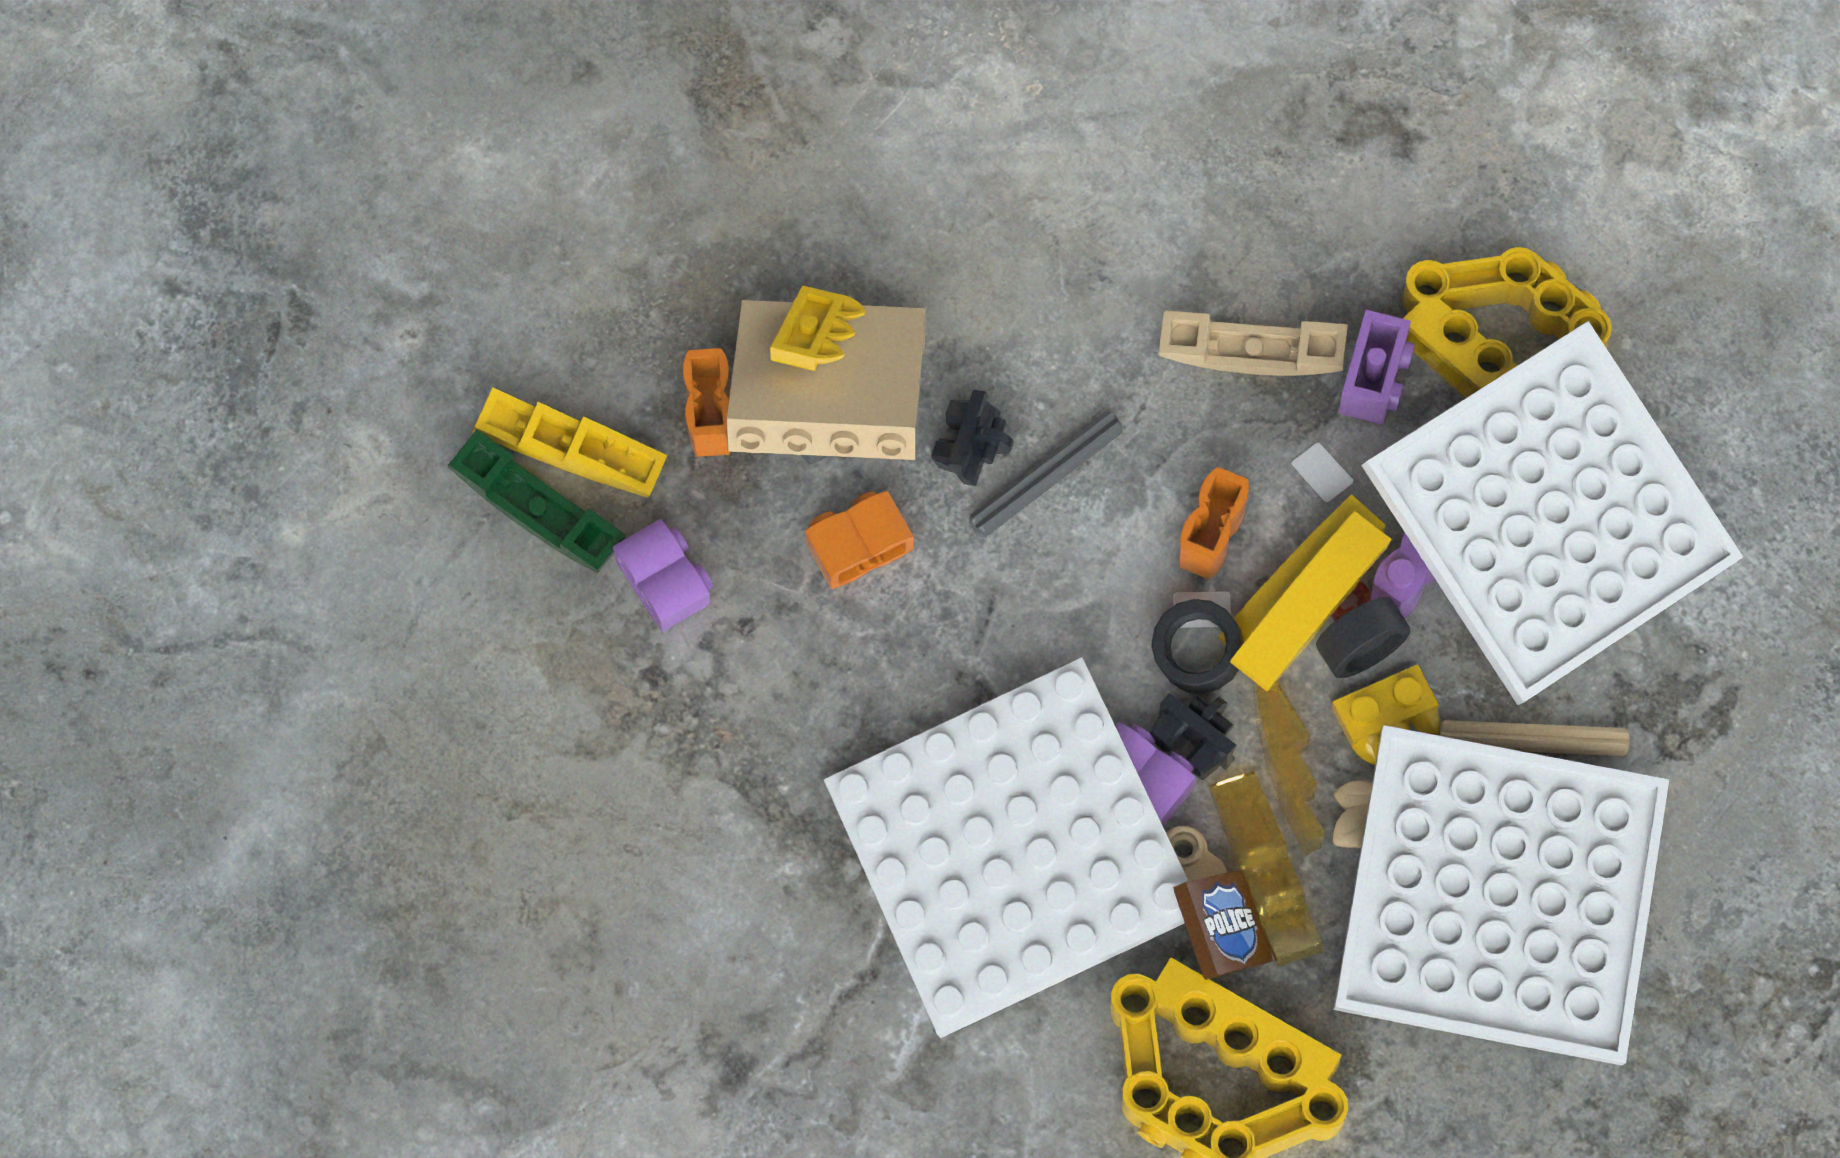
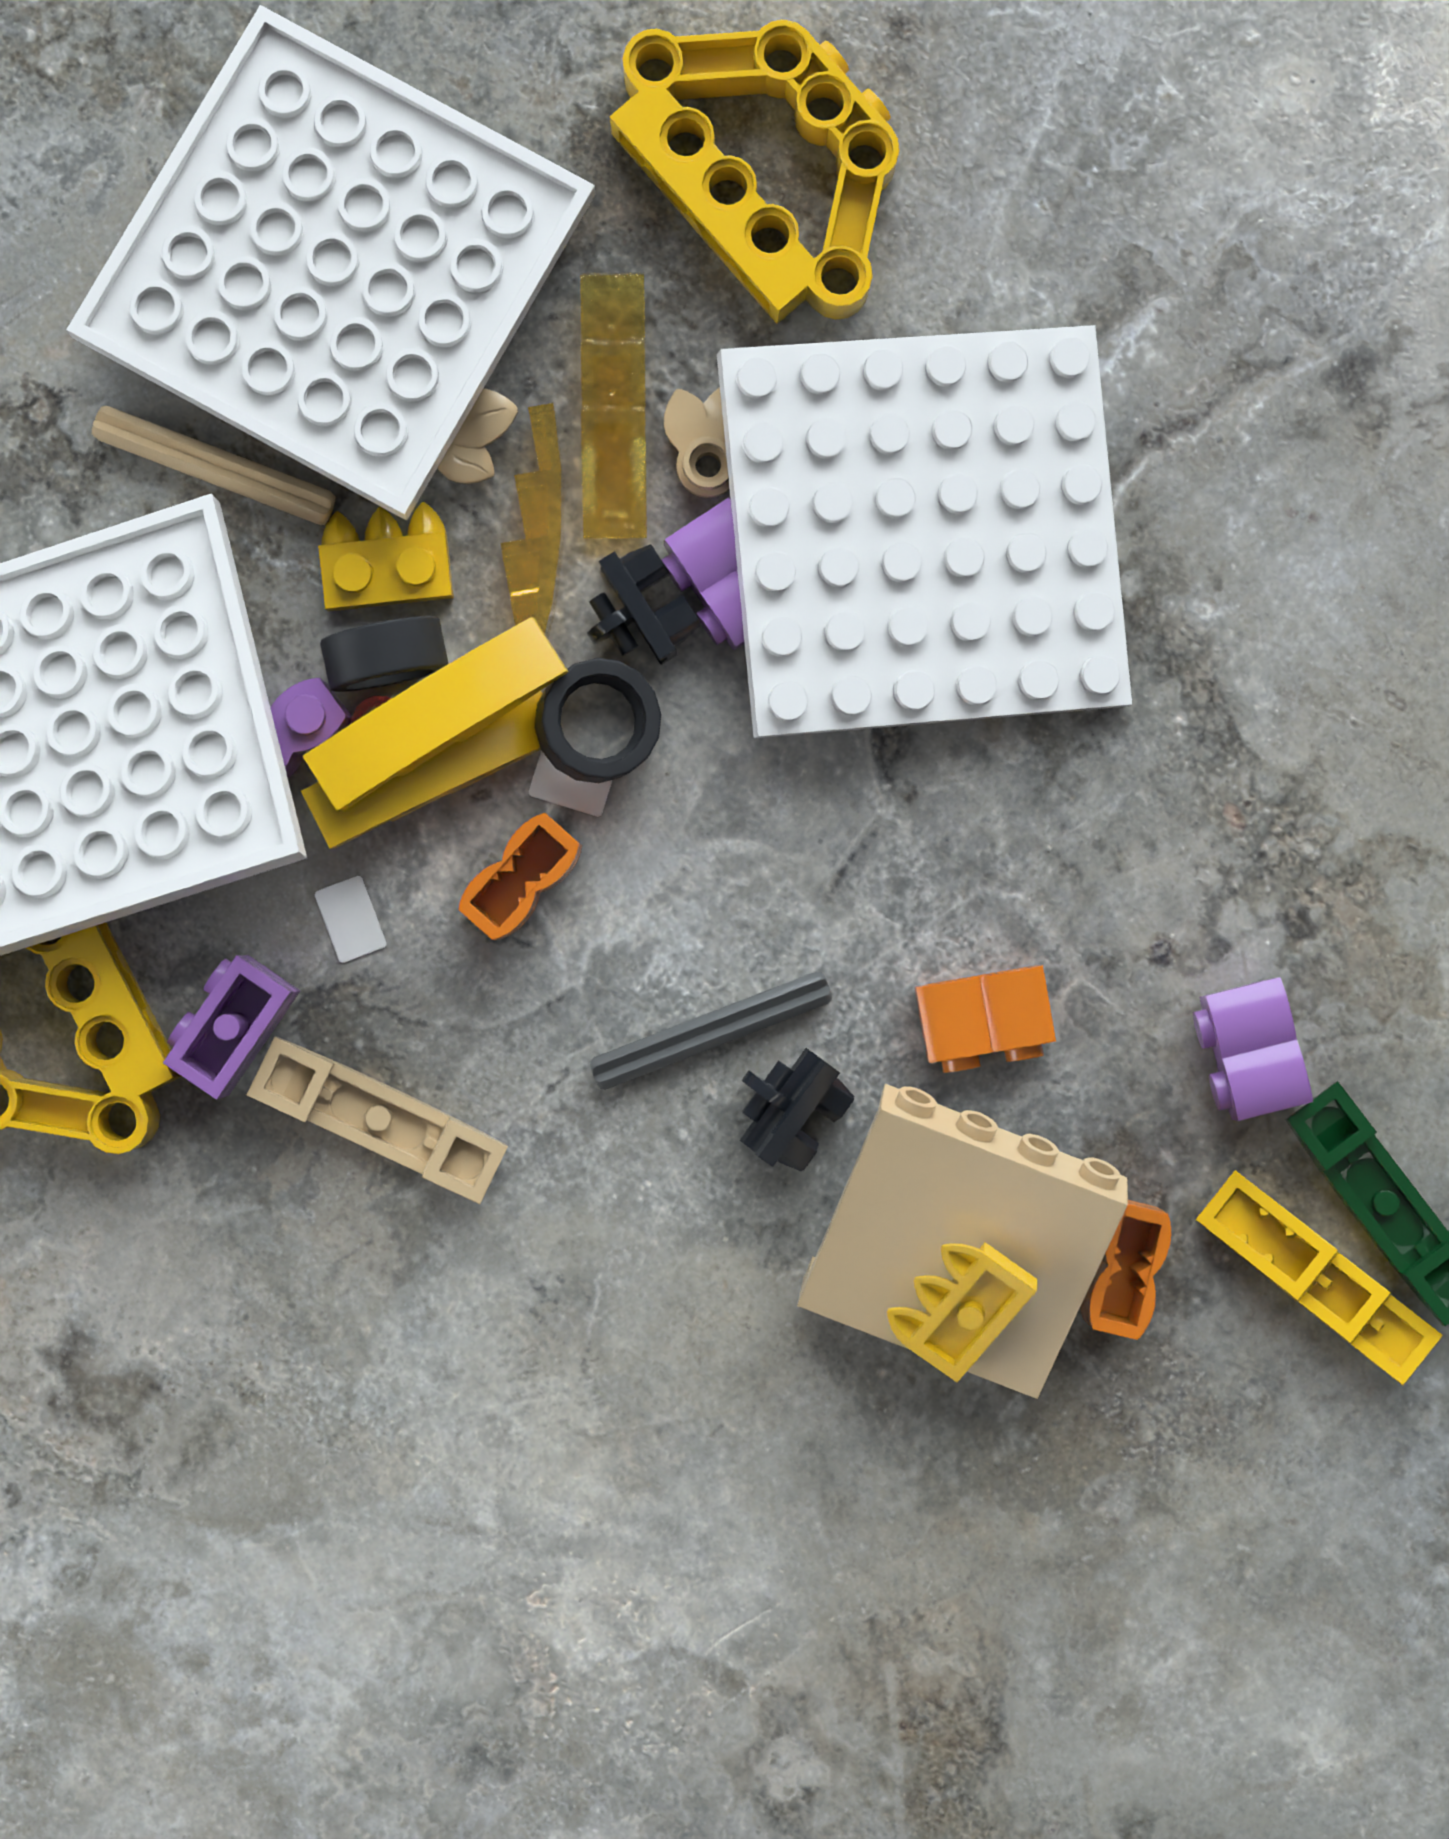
camera: 165 degrees left, 20 degrees up
tile [1173,869,1274,980] -> none

